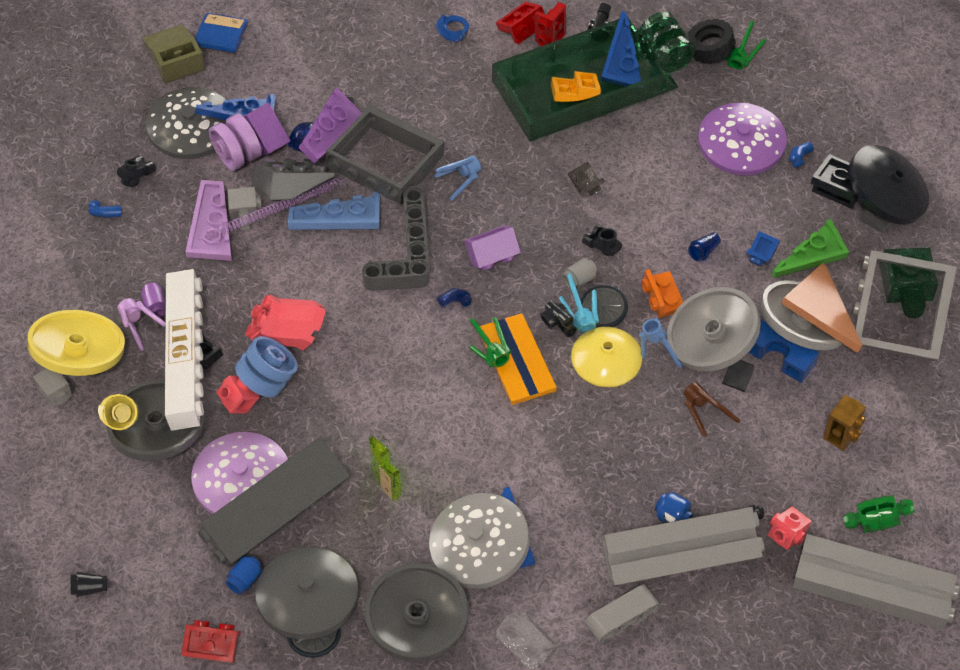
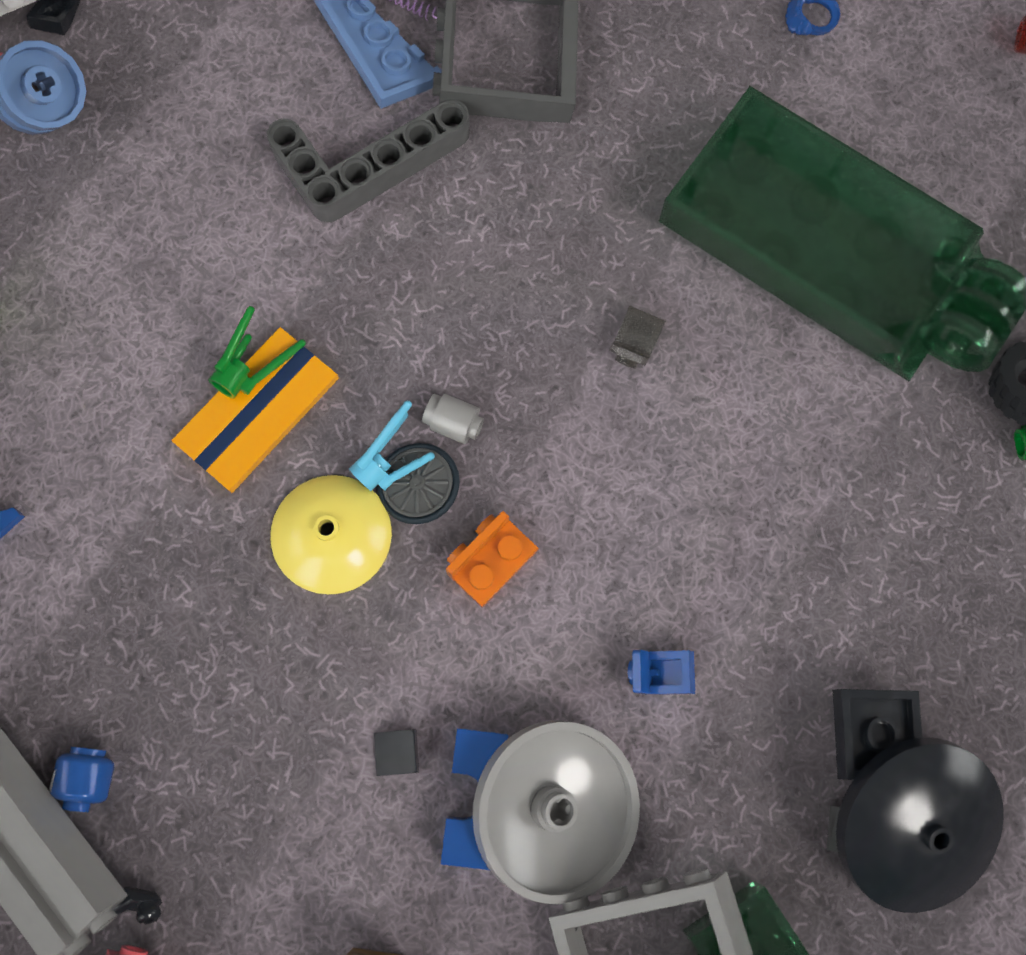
camera: 60 degrees right, 20 degrees up
coral brick [245,294,326,351] -> none
medium blue plant [434,155,481,201] -> none
clear blue arm [436,288,472,308] -> none
medium lavender brick [464,225,521,270] -> none
red bracket [496,1,545,45] -> none
red bracket [534,2,566,50] -> none
black plate [540,301,577,337] -> none
light orange slope [550,71,601,102] -> none
black plate [582,224,622,256] -> none
black plate [588,3,612,40] -> none
blue wing [601,11,643,91] -> none
medium blue plant [639,318,682,368] -> none
light grey dish [667,287,761,372] -> none
reddish brown plant [684,382,740,437] -> none
clear blue cone [688,232,721,261] -> none
medium lavender dish [698,103,787,175] -> none
bright green wing [772,219,849,278] -> none
nougat tile [781,263,863,353] -> none
blue arm [789,141,814,168] -> none

